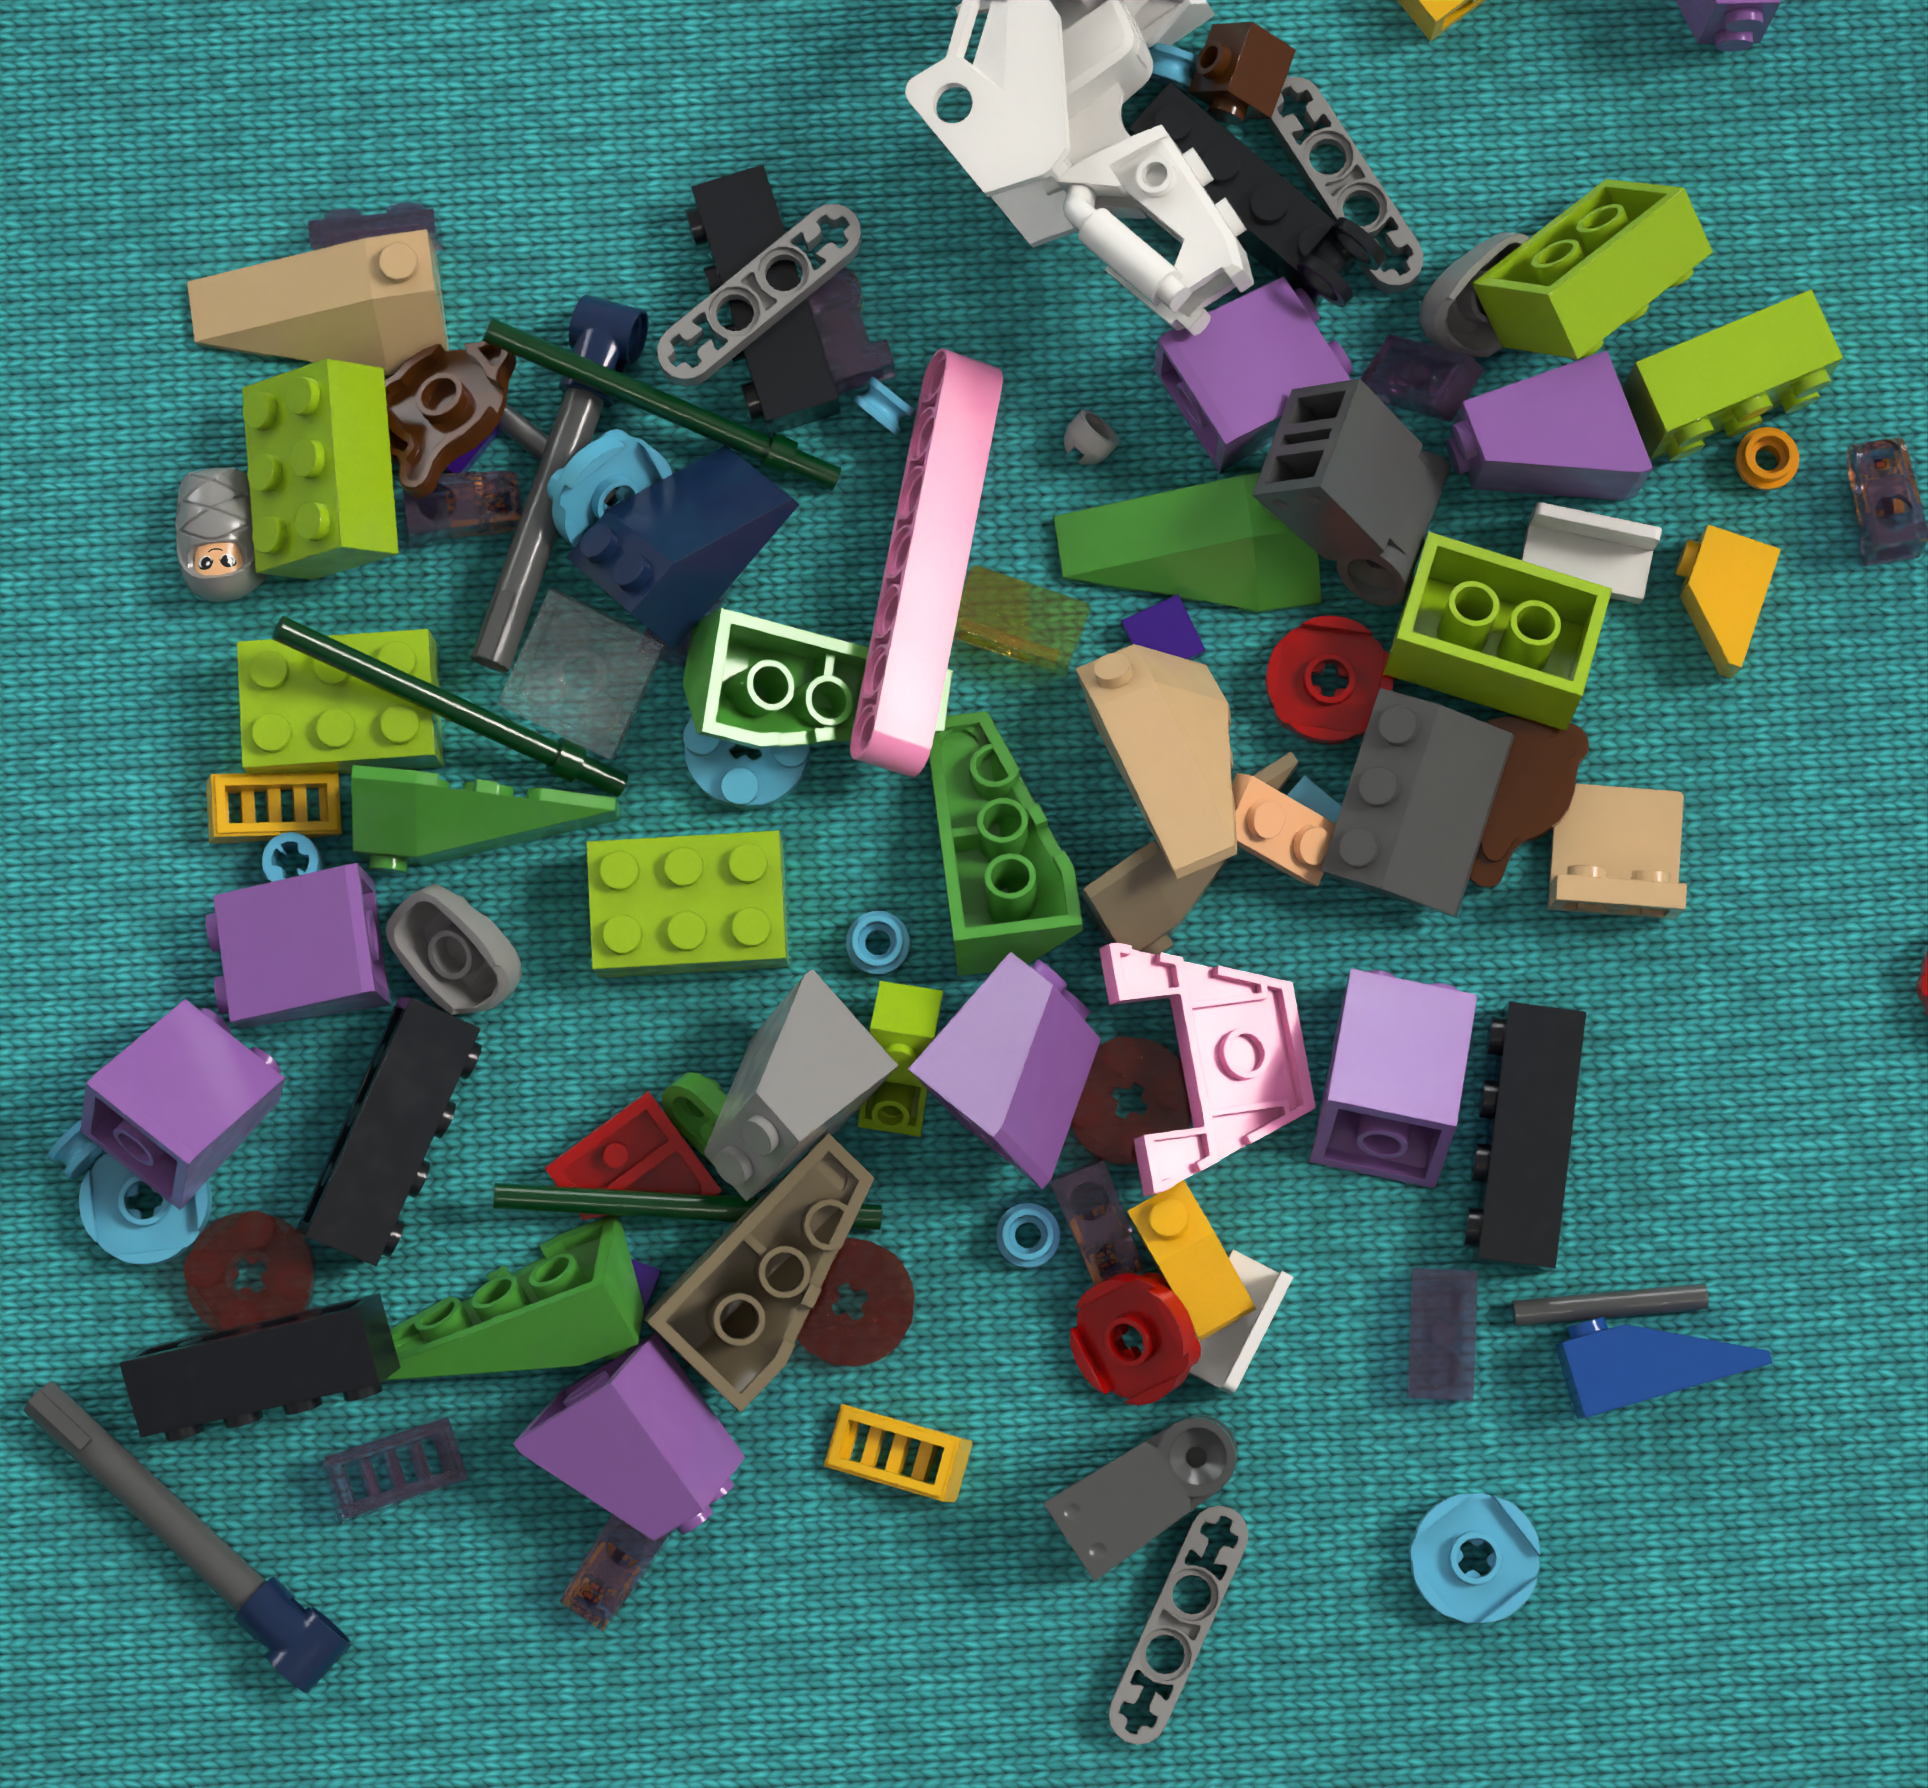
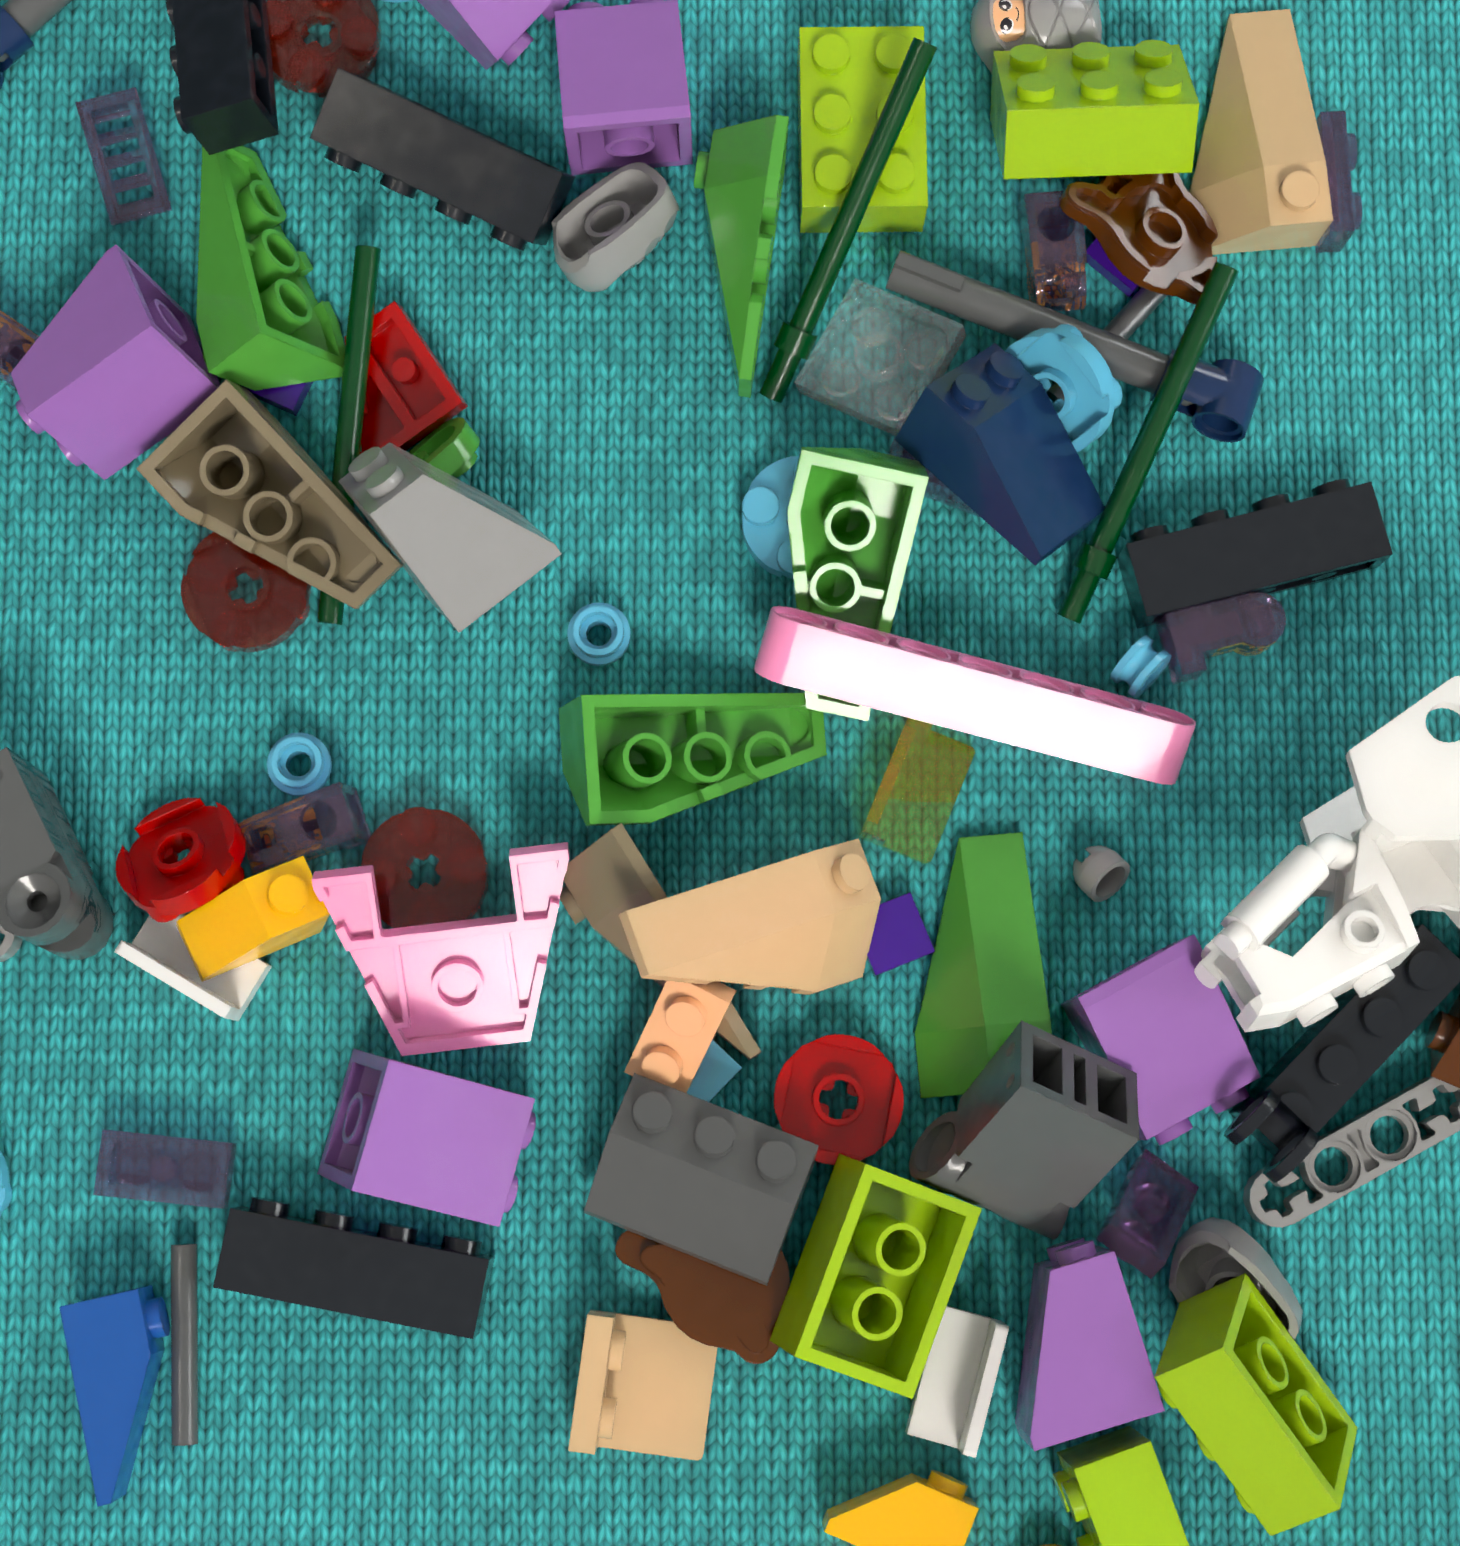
camera: 90 degrees right, 0 degrees up
yellow slope [206,772,342,844] -> none
medium azure bush [262,832,323,882] -> none
lime brick [586,830,789,978] -> none
light grey beam [657,204,862,387] -> none
yellow slope [824,1404,972,1503] -> none
lime slope [857,981,943,1137] -> none
medium lavender slope [908,952,1101,1190] -> none

